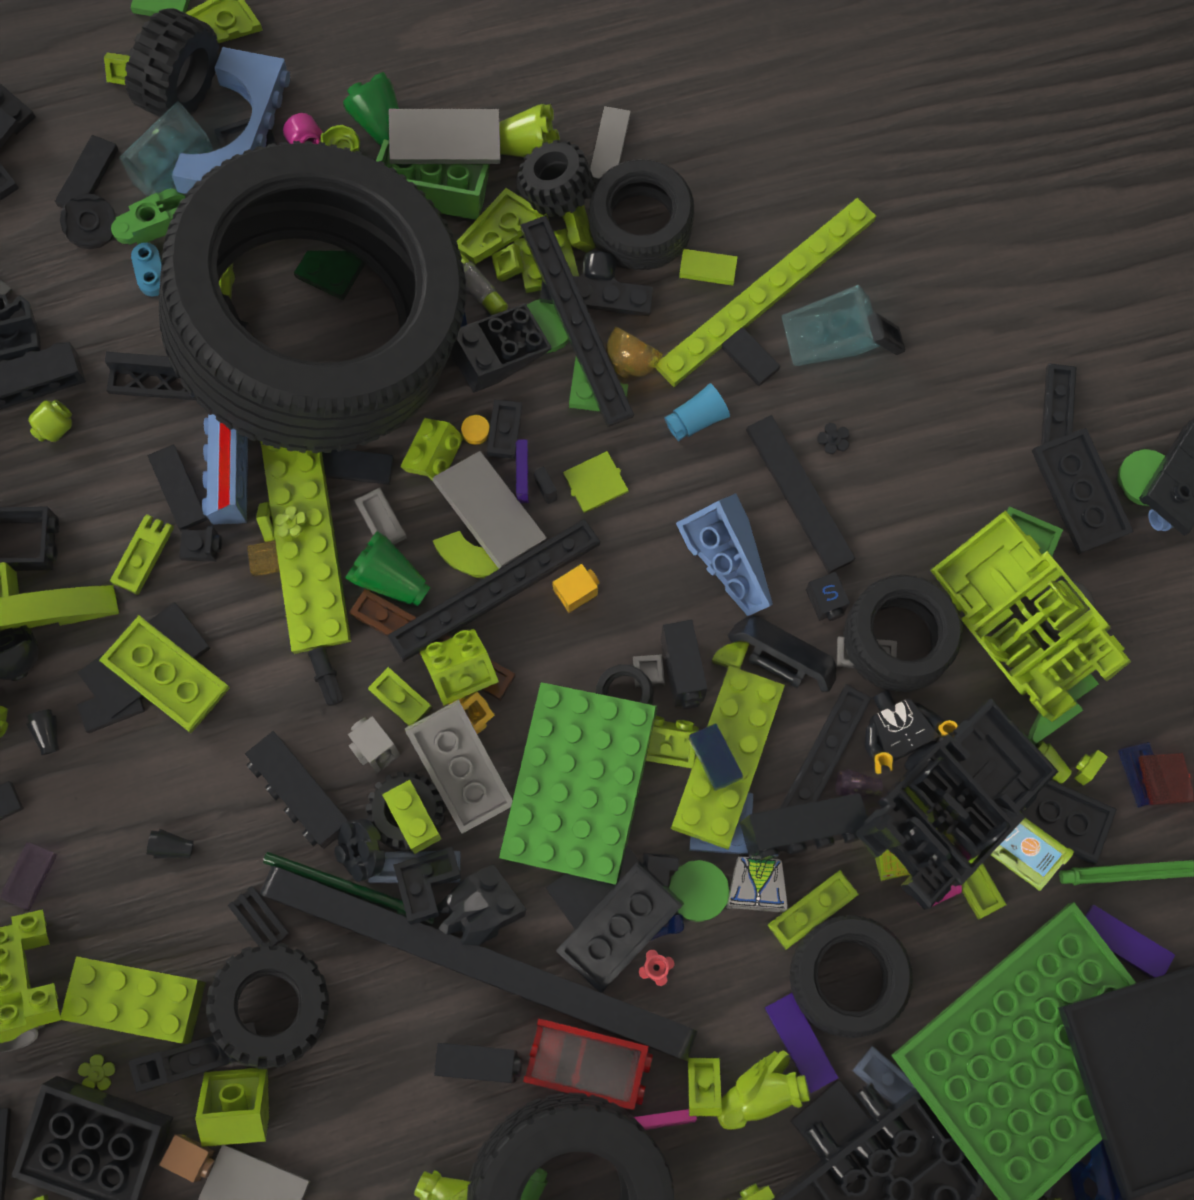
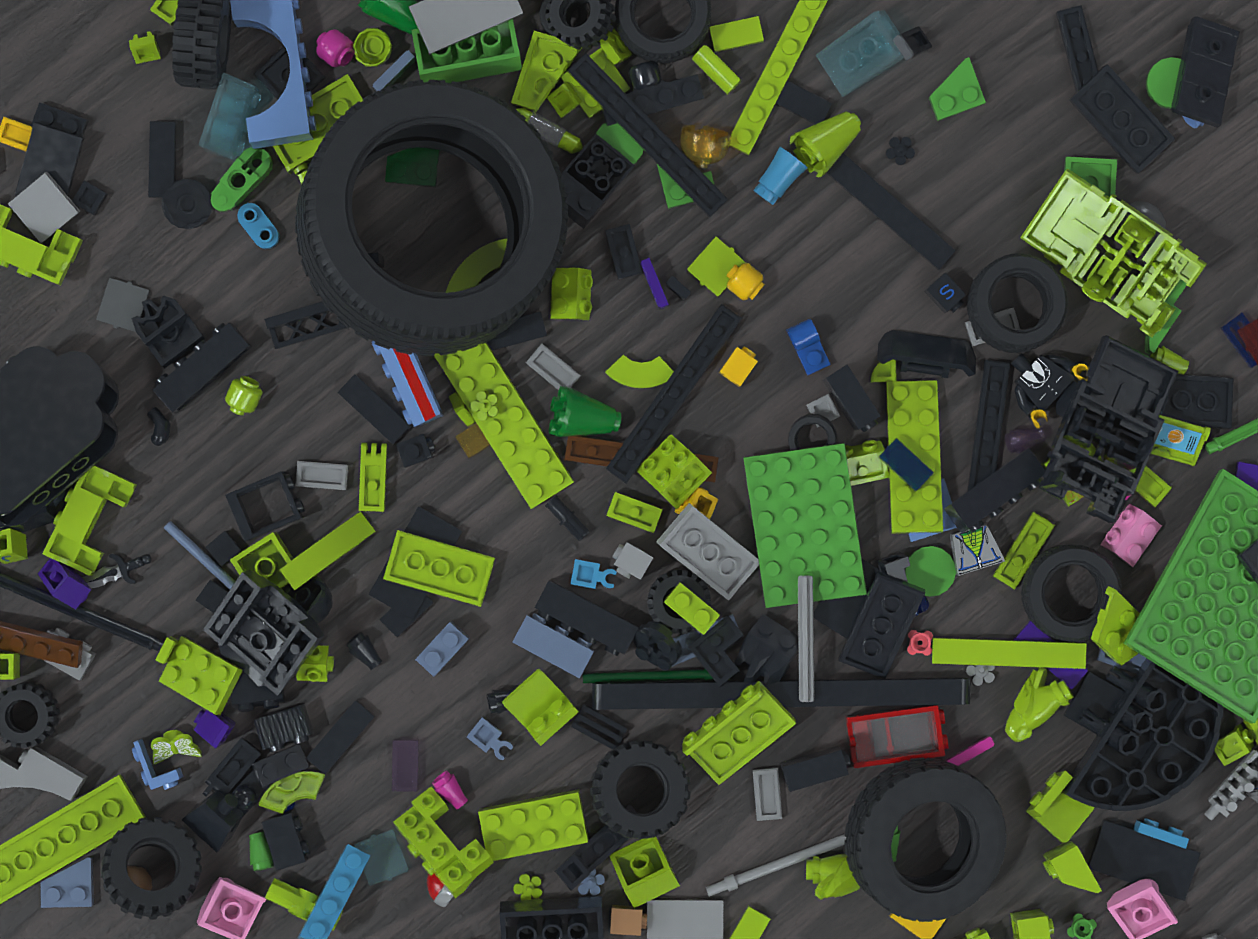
camera: 20 degrees left, 15 degrees up
light grey tile [433,451,547,569] -> none
yellow tile [461,415,490,445] -> none
medium blue wedge [676,493,773,616] -> none
lime plate [688,1058,722,1116] -> none
lime plate [1074,750,1108,786] -> none
none -> light grey tile [295,461,349,490]
none -> sand blue brick [415,621,470,676]
none -> dark pink cone [432,771,468,809]
none -> sand blue plate [467,717,513,760]
none -> lime bracket [502,669,579,746]
none -> sand blue brick [513,613,594,678]
none -> dark azure plate [571,559,617,589]
none -> sand blue plant [578,869,605,896]
none -> lime bracket [682,681,796,785]
none -> lime brick [692,45,741,95]
none -> light grey bar [706,834,846,897]
none -> yellow head [726,263,765,300]
none -> light grey tile [752,767,782,821]
none -> blue plate [786,319,831,376]
none -> lime cone [790,111,861,177]
none -> light grey axle [798,575,814,702]
none -> bright green wing [929,57,986,121]
none -> lime tile [932,637,1087,669]
none -> light grey plant [966,665,995,686]
none -> lime wing [1091,586,1140,666]
none -> bright pink bracket [1101,504,1162,567]

